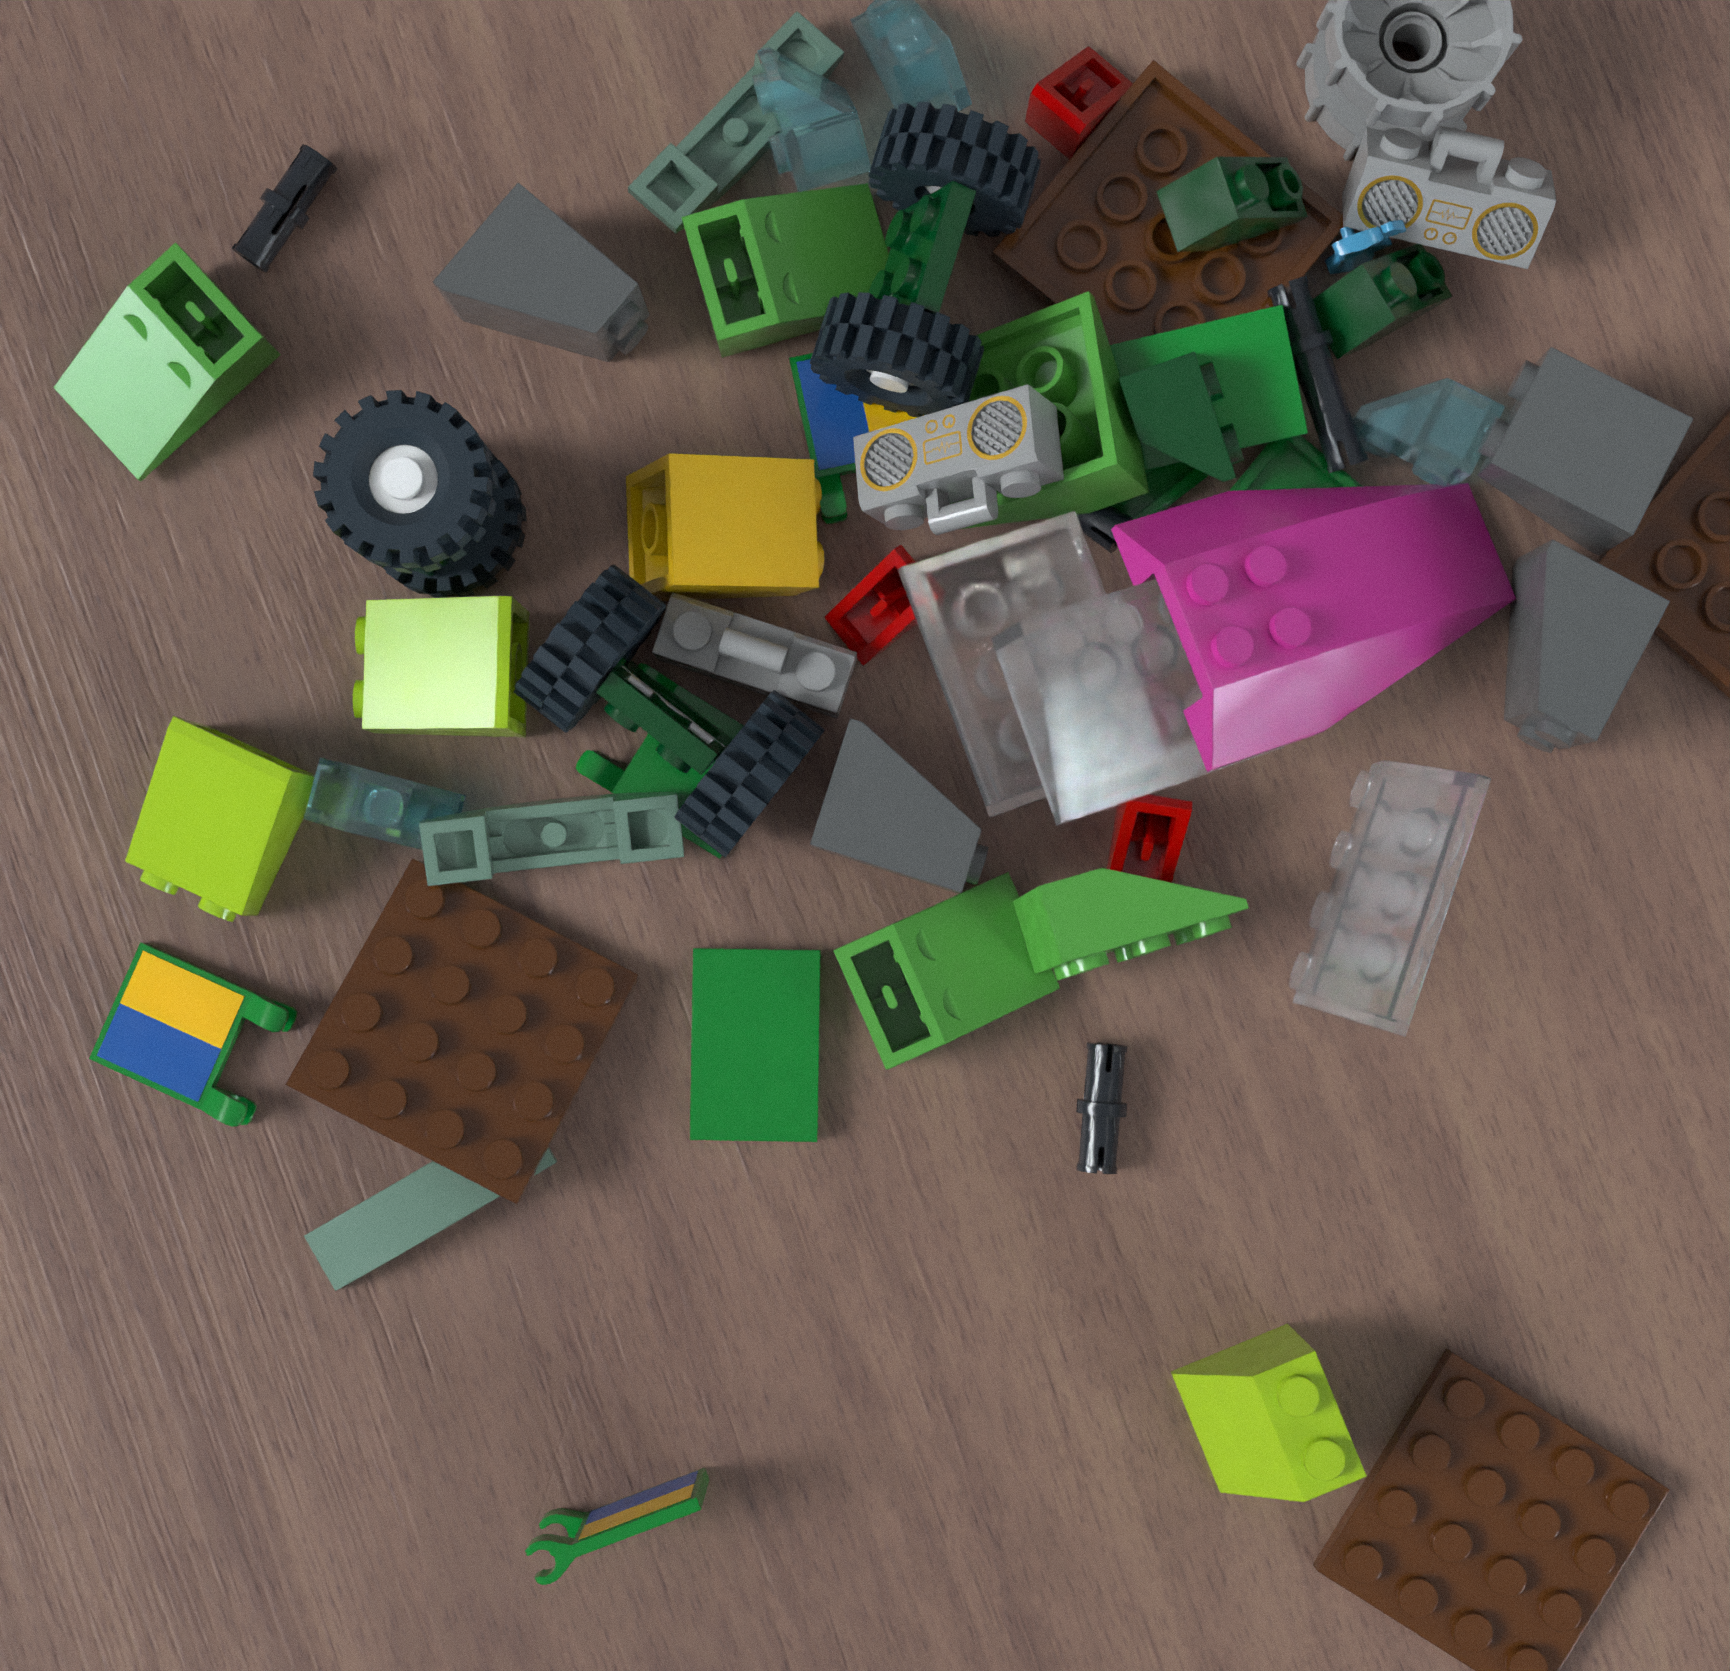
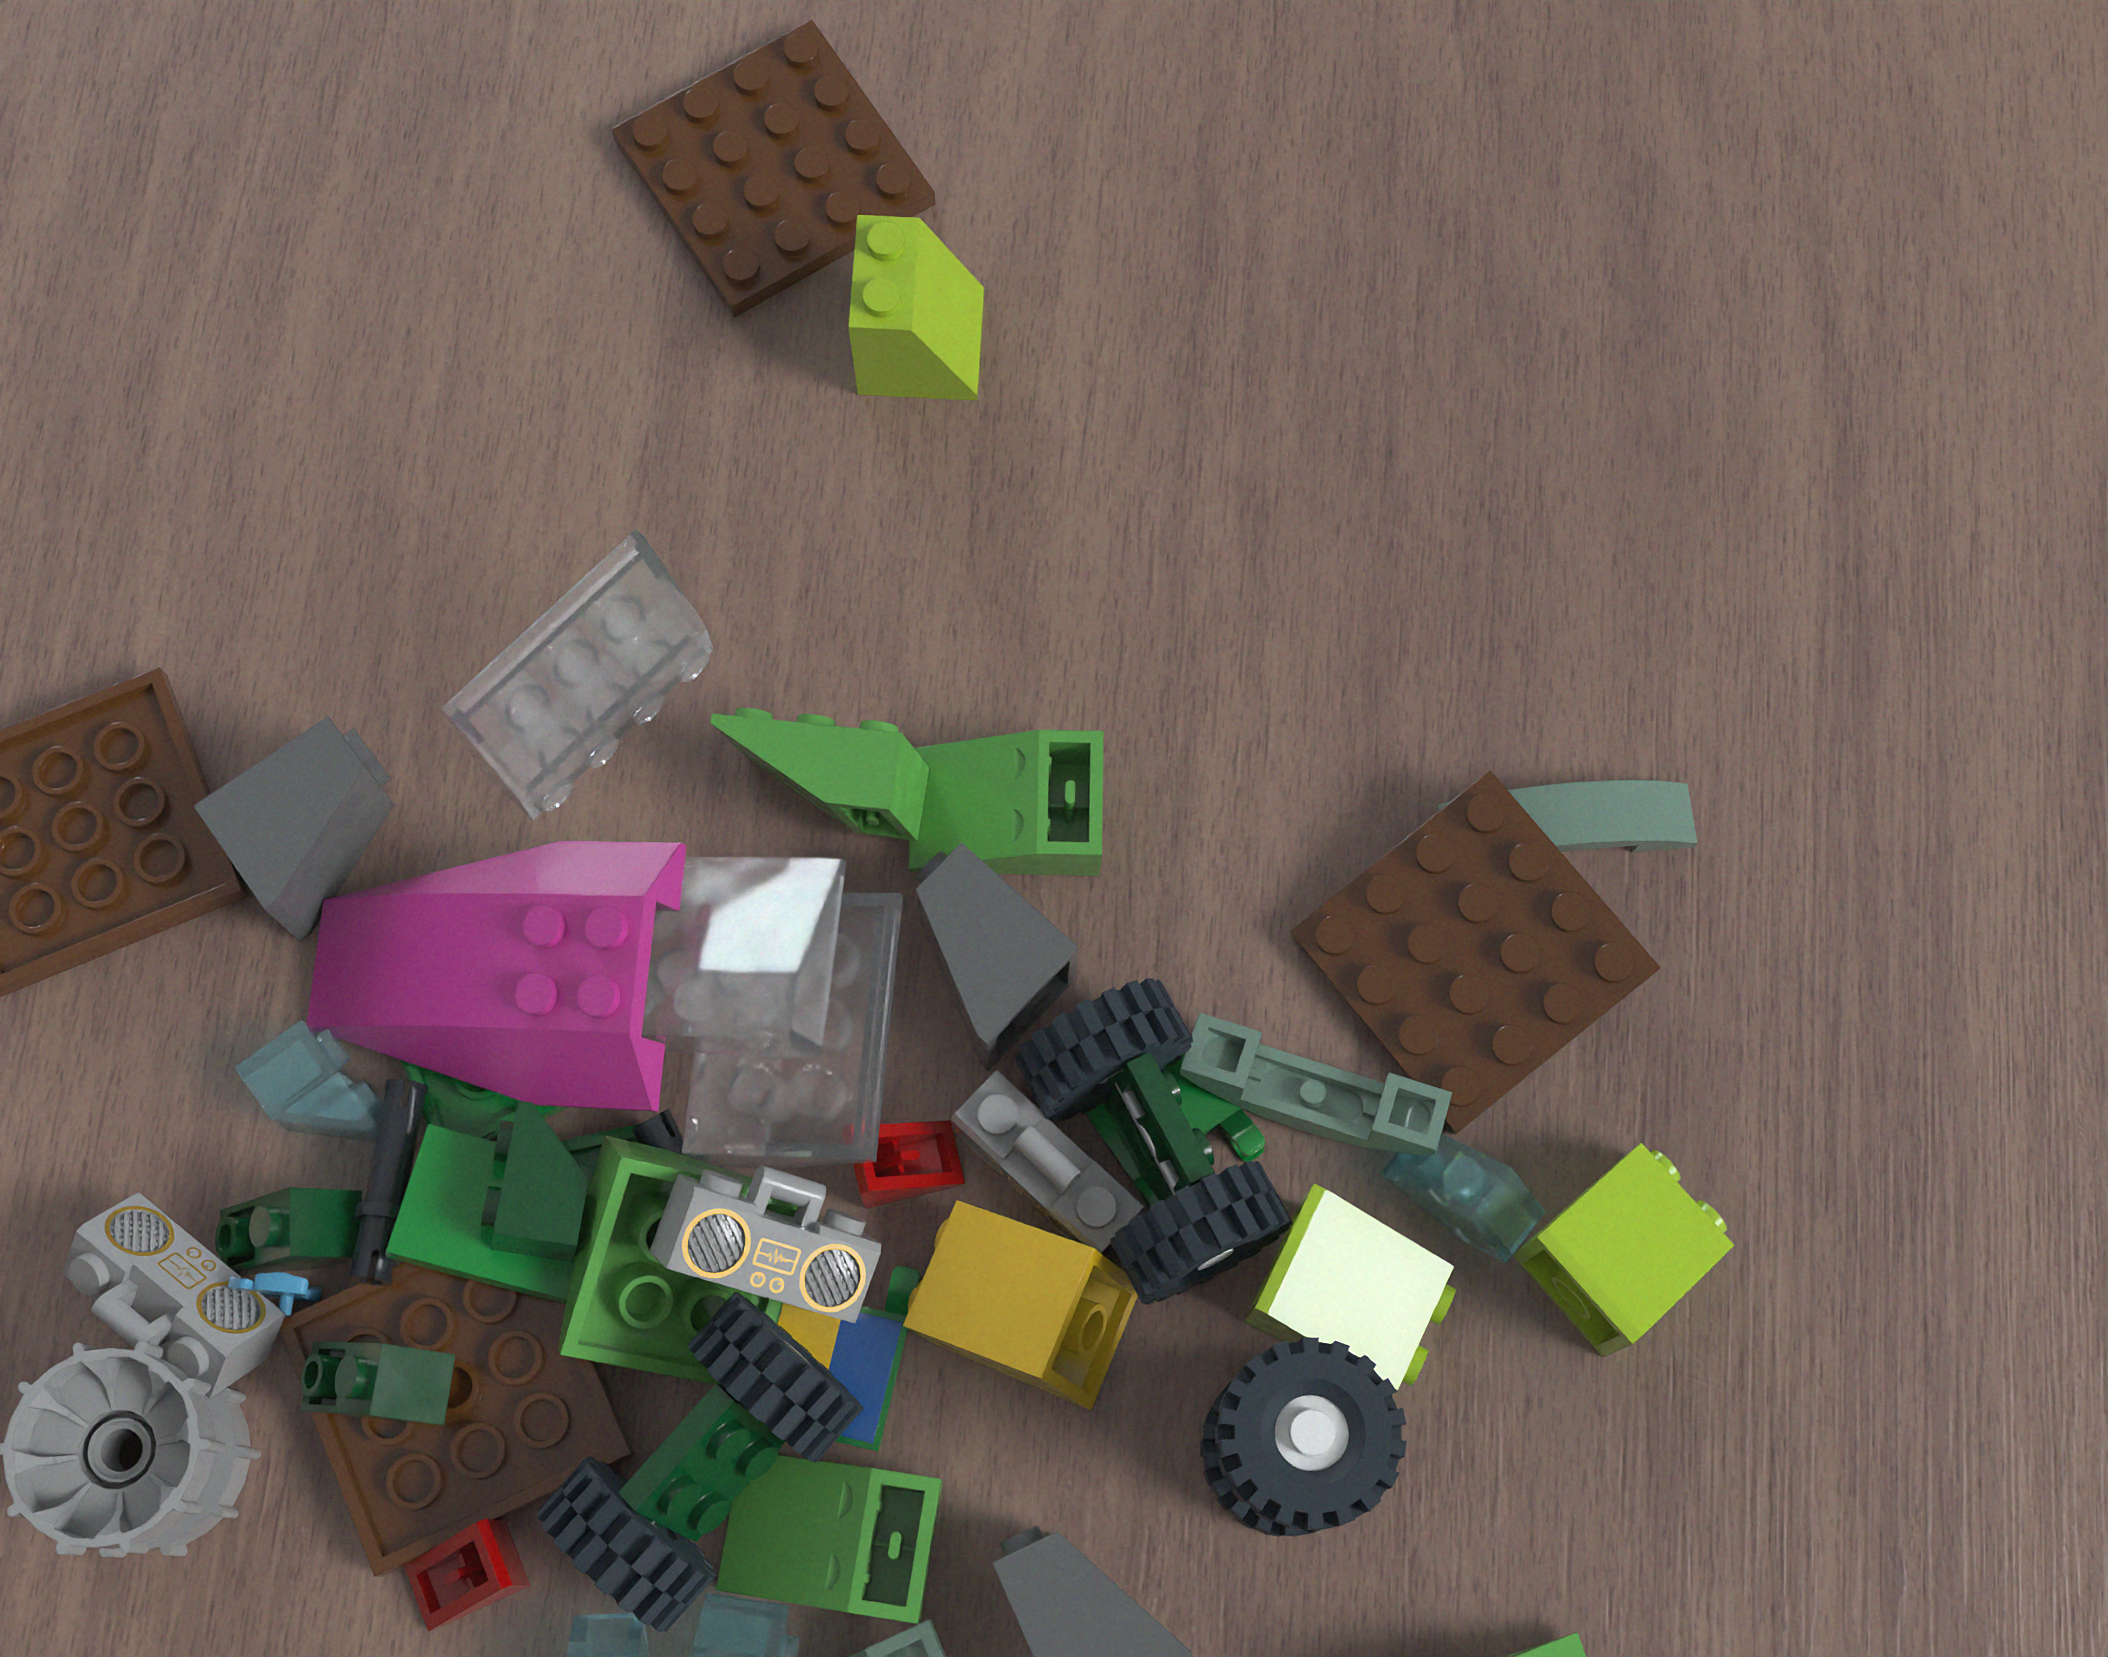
camera: 155 degrees left, 15 degrees down
flag [89,942,298,1127] -> none
green flag [525,1468,709,1585] -> none
green tile [690,948,821,1142] -> none
black pin [1076,1042,1127,1174] -> none
red slope [1107,791,1192,883] -> none
dark grey slope [1477,347,1694,556] -> none

